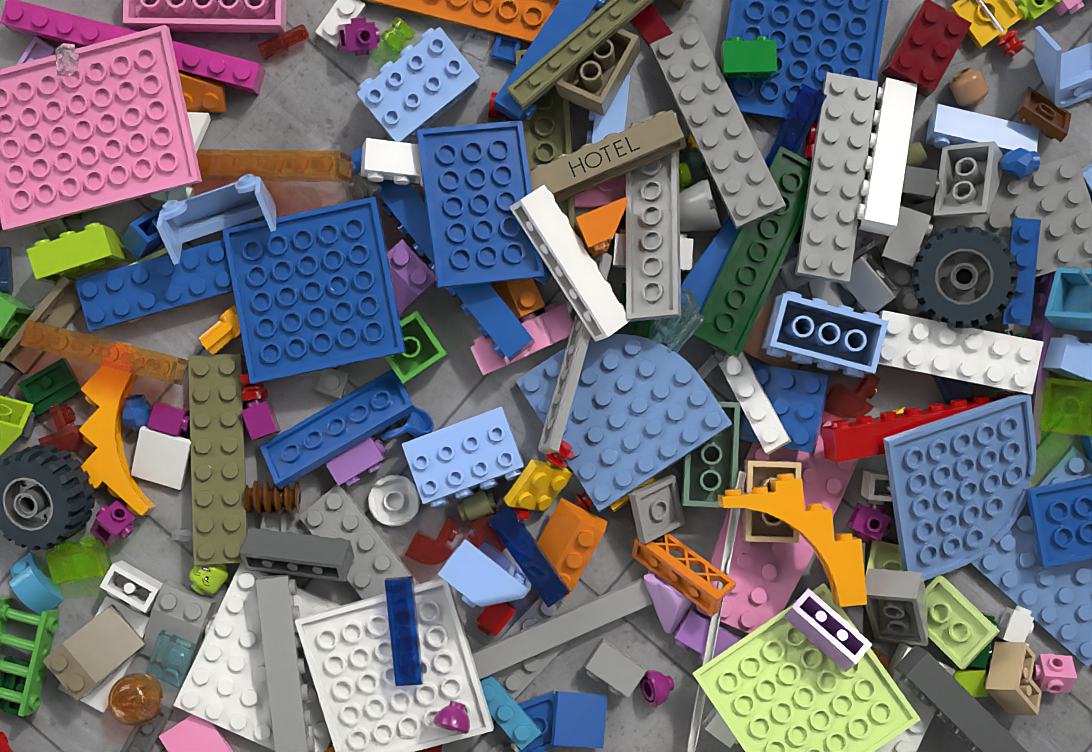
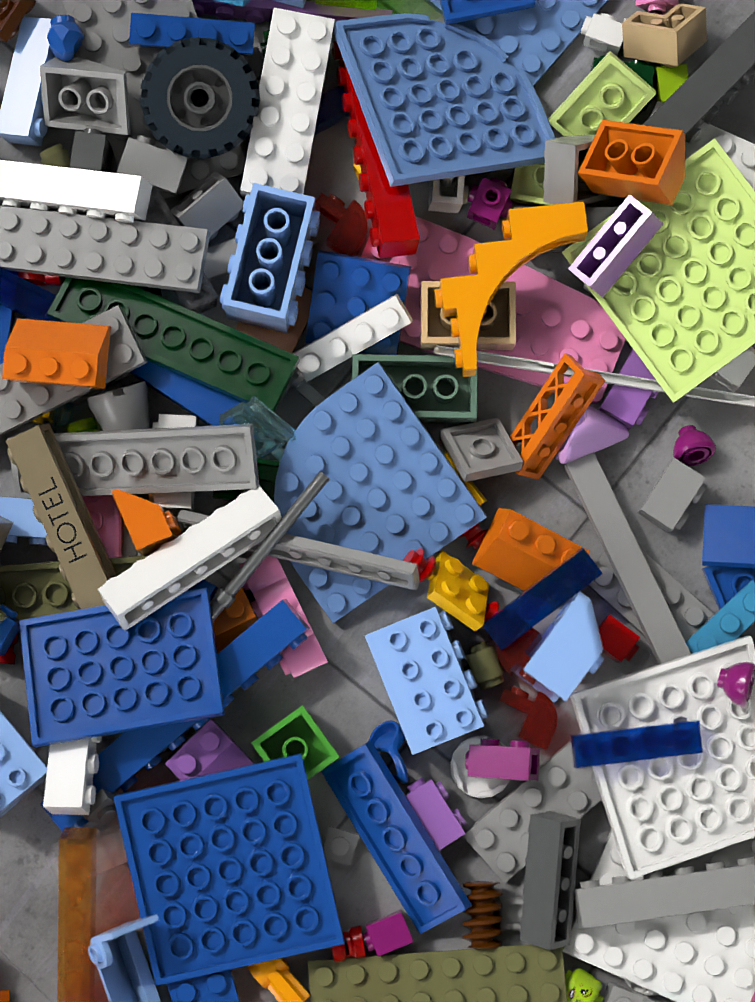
camera: 95 degrees left, 5 degrees down
none -> orange slope [2,318,111,389]
none -> dark grey bar [211,471,330,622]
none -> magenta brick [465,739,540,781]
none -> orange slope [578,120,685,205]

